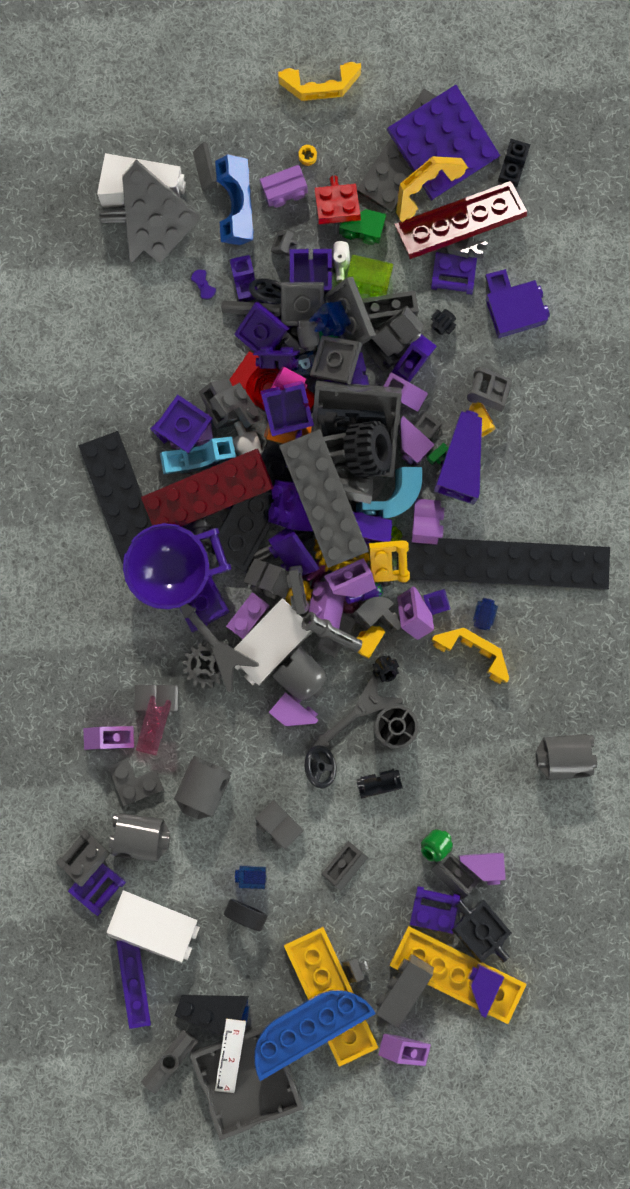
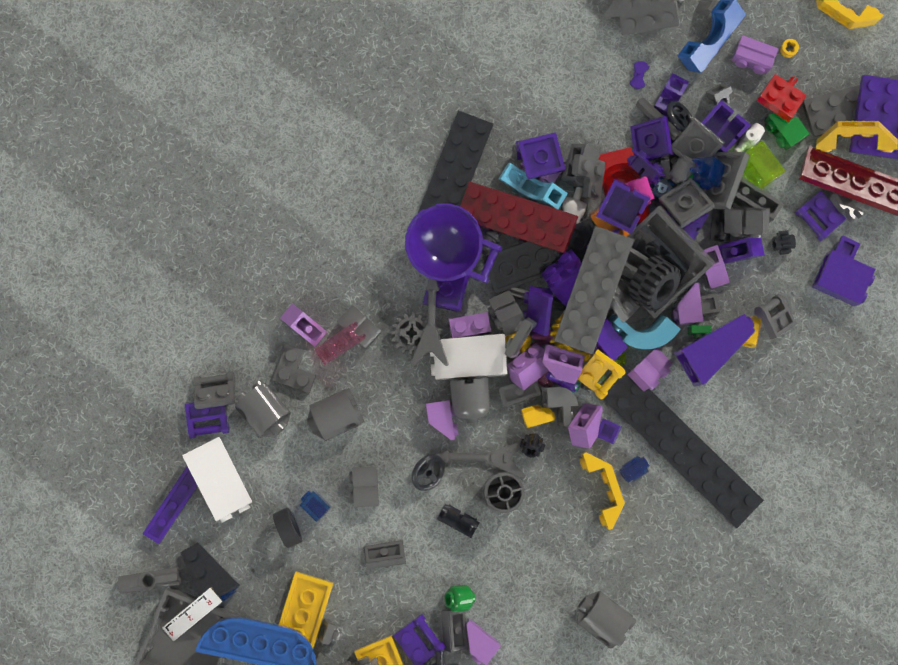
camera: 45 degrees right, 0 degrees up
dark grey pin [302,612,362,652] -> none

